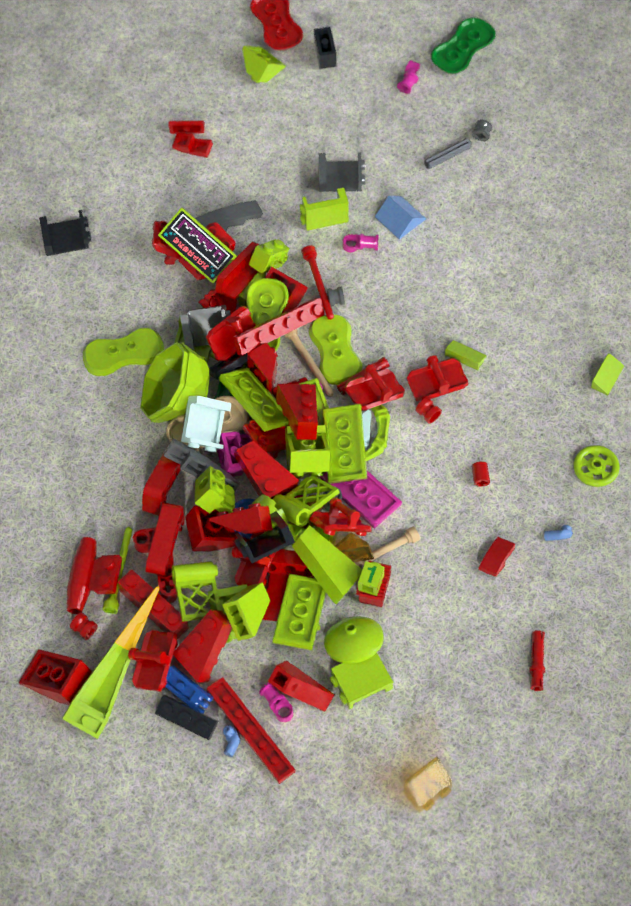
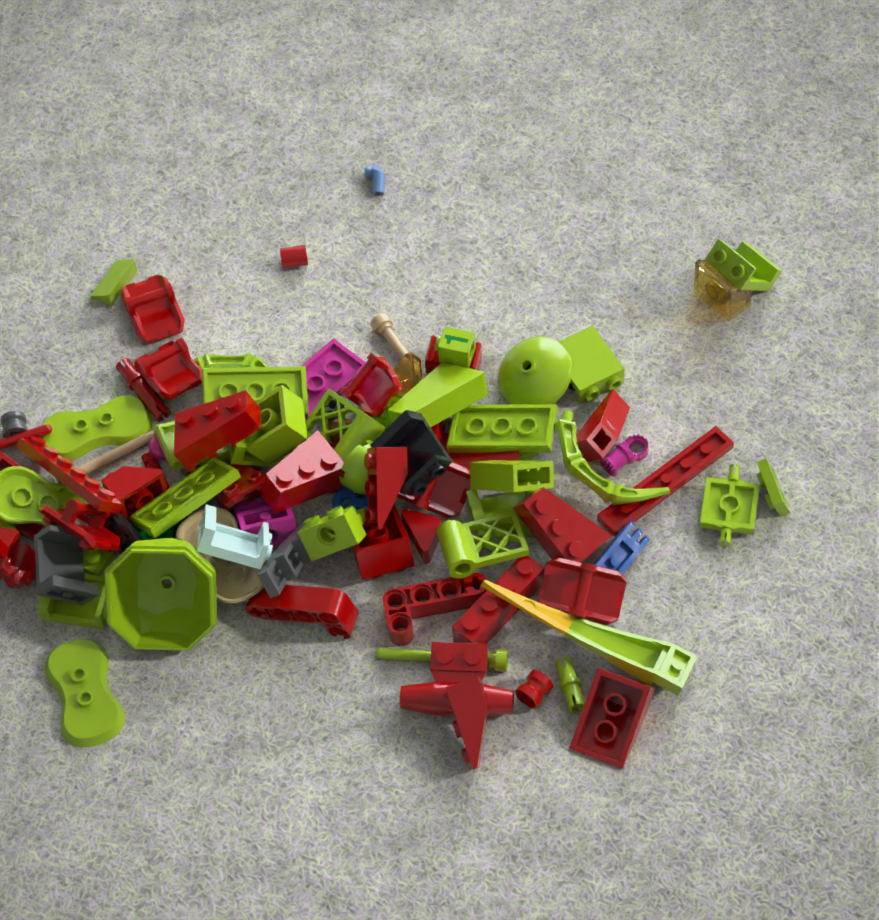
camera: 90 degrees left, 5 degrees down
red beam [146,503,185,576] -> none
black plate [155,695,218,740] -> none
medium blue arm [223,725,241,757] -> none
red wheel [415,397,442,424] -> none
red slope [478,537,515,577] -> none
red pin [529,630,545,691] -> none
lime plate [573,445,620,487] -> none
lime slope [591,353,624,395] -> none
none -> red slope [401,508,442,565]
none -> red slope [443,676,489,770]
none -> lime animal [555,410,670,505]
none -> lime pin [555,657,585,714]
none -> lime plate [700,464,760,547]
none -> lime panel [704,240,782,291]
none -> lime plate [756,458,791,516]

